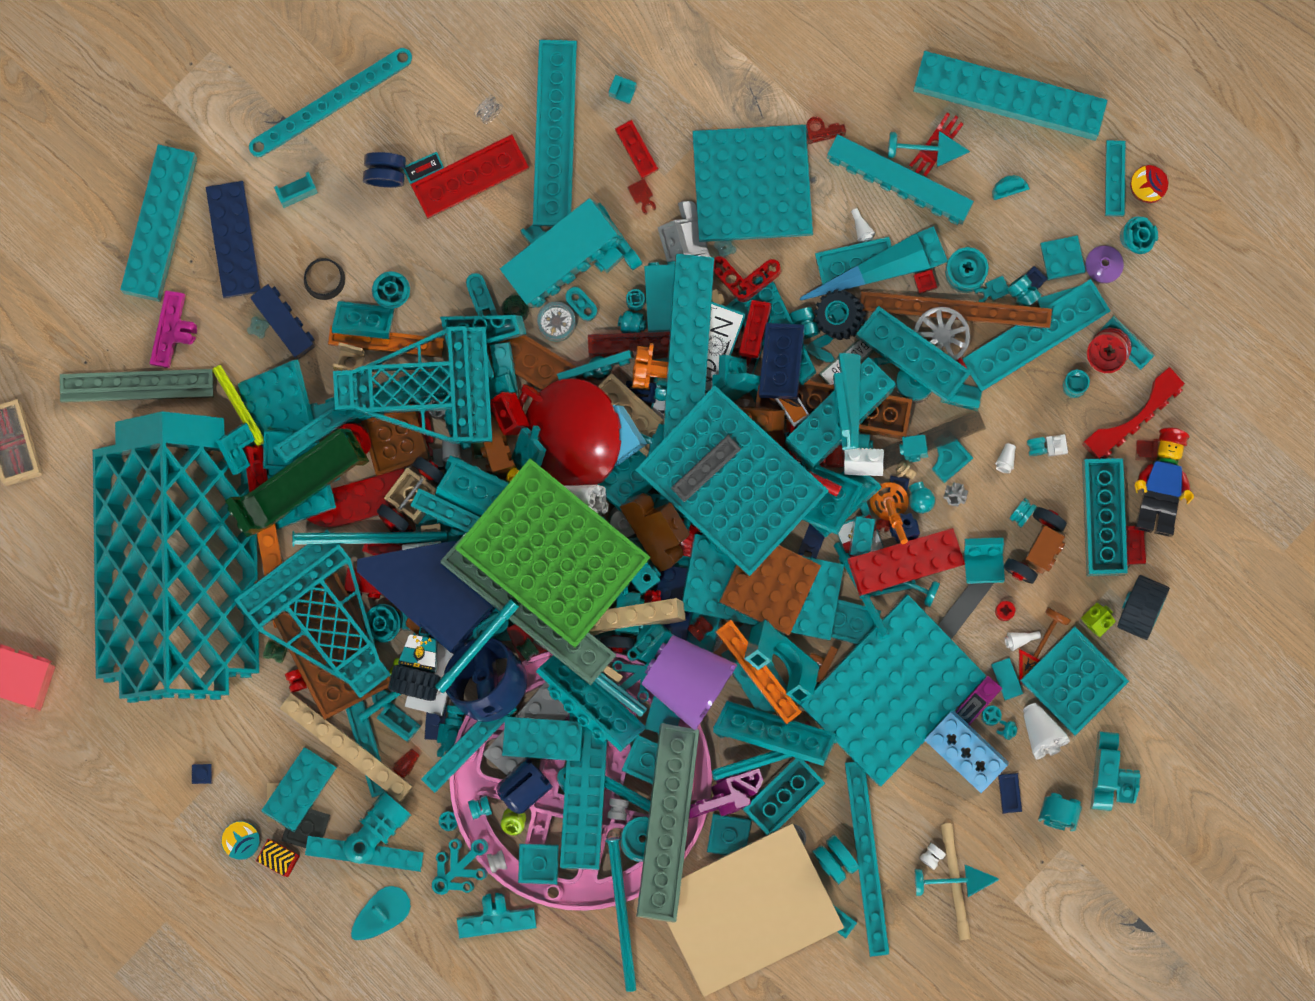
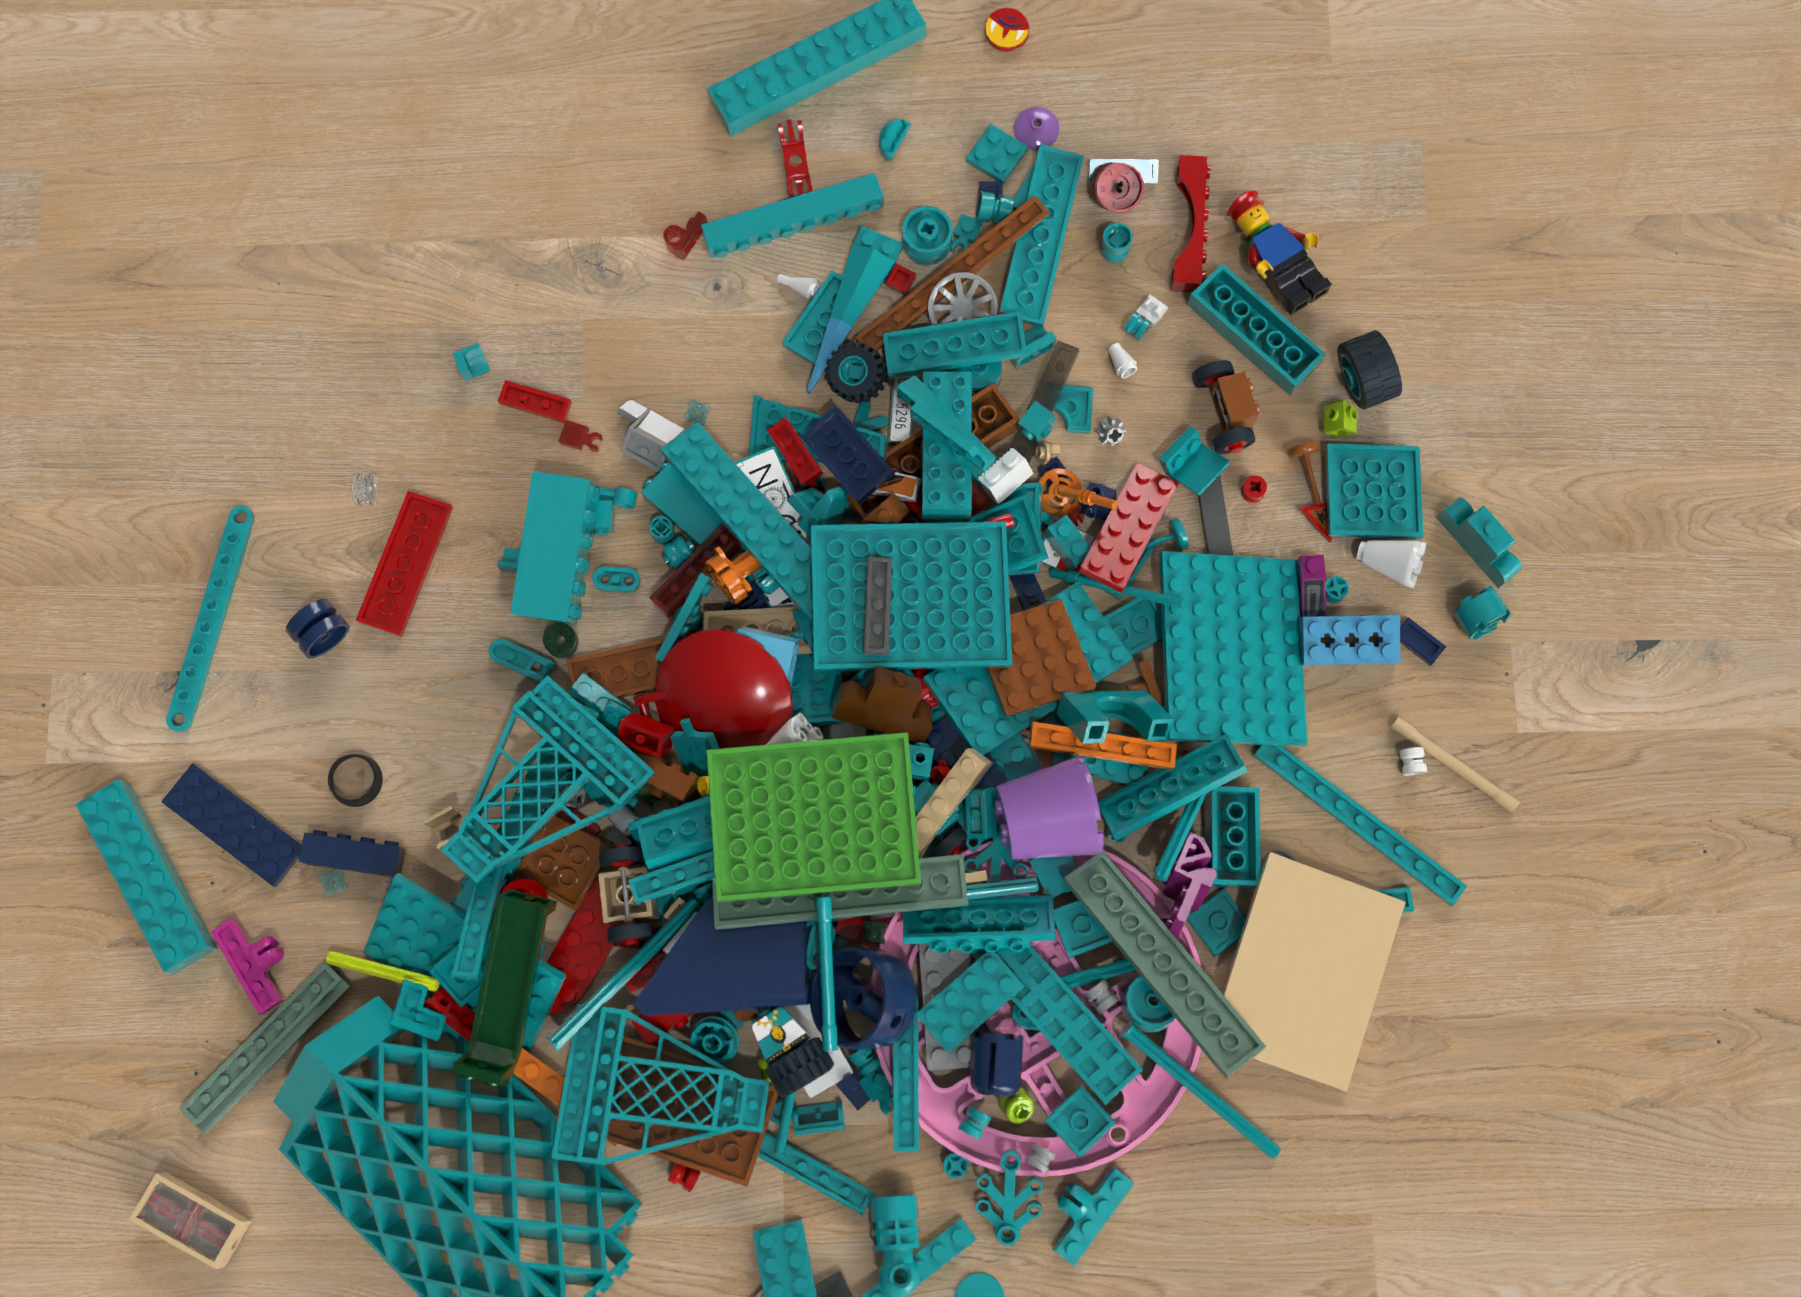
camera: 45 degrees left, 5 degrees down
clear green wheel [263,640,287,664] -> none
teal panel [274,171,318,208] -> none
tan plate [280,693,413,802] -> none
orange plate [328,325,444,358] -> none
teal plate [332,301,394,339] -> none
teal cone [372,271,410,309] -> none
clear red cone [392,749,420,778] -> none
black tile [404,152,444,184] -> none
teal wedge [440,315,527,347] -> none
teal plate [533,40,577,227] -> none
clear piece [537,302,576,342] -> none
clear red wheel [687,615,714,642] -> none
teal plate [693,125,813,242] -> none
red beam [713,256,781,302] -> none
teal wheel [789,307,820,340] -> none
teal wheel [812,835,860,885] -> none
teal piece [888,131,970,167] -> none
teal piece [909,481,935,514] -> none
teal piece [914,864,999,897] -> none
teal tile [991,658,1023,701] -> none
teal plate [996,720,1017,740] -> none
white cone [1005,631,1041,651] -> none
teal wheel [1009,498,1037,528] -> none
teal plate [1105,140,1126,217] -> none
teal hand [1116,769,1141,804] -> none
teal cone [1120,216,1158,254] -> none
red plate [1126,526,1146,565] -> none
clear red panel [1135,439,1158,461] -> none

